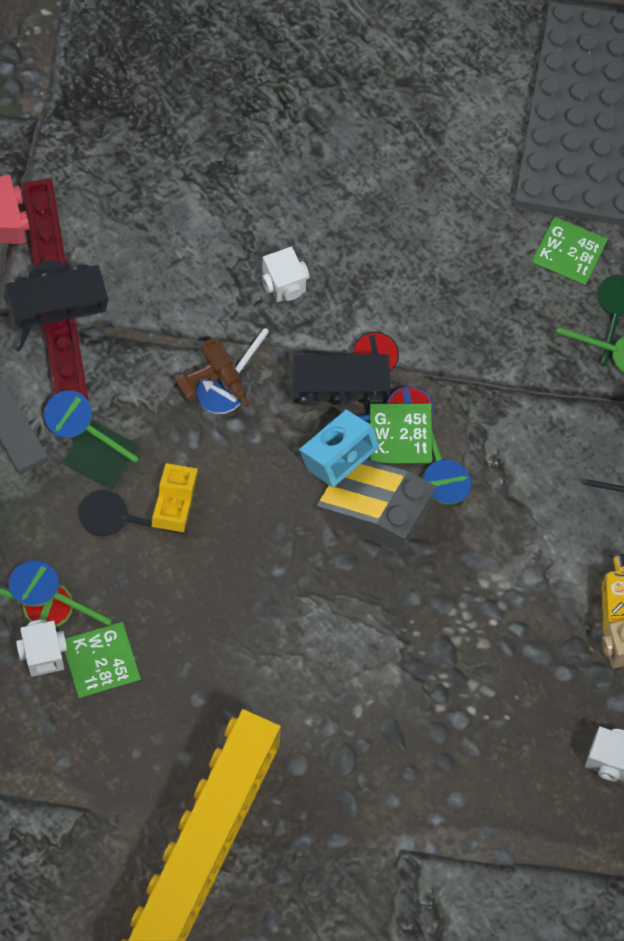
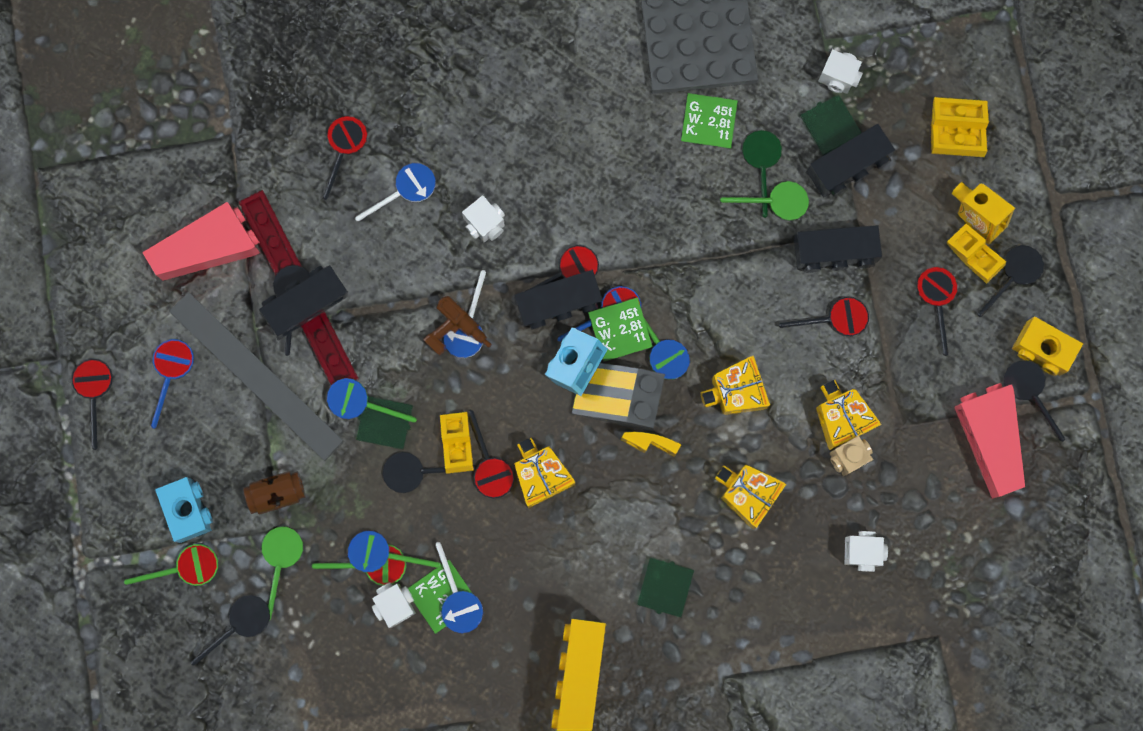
camera: 15 degrees left, 15 degrees up
none -> piece [323,116,367,200]
none -> blue piece [355,163,435,221]
none -> blue piece [436,542,483,633]
none -> piece [468,409,515,499]
none -> yellow torso [514,438,575,508]
none -> yellow slope [621,432,681,457]
none -> clear green piece [637,558,694,618]
none -> yellow torso [700,356,770,415]
none -> yellow torso [715,465,786,529]

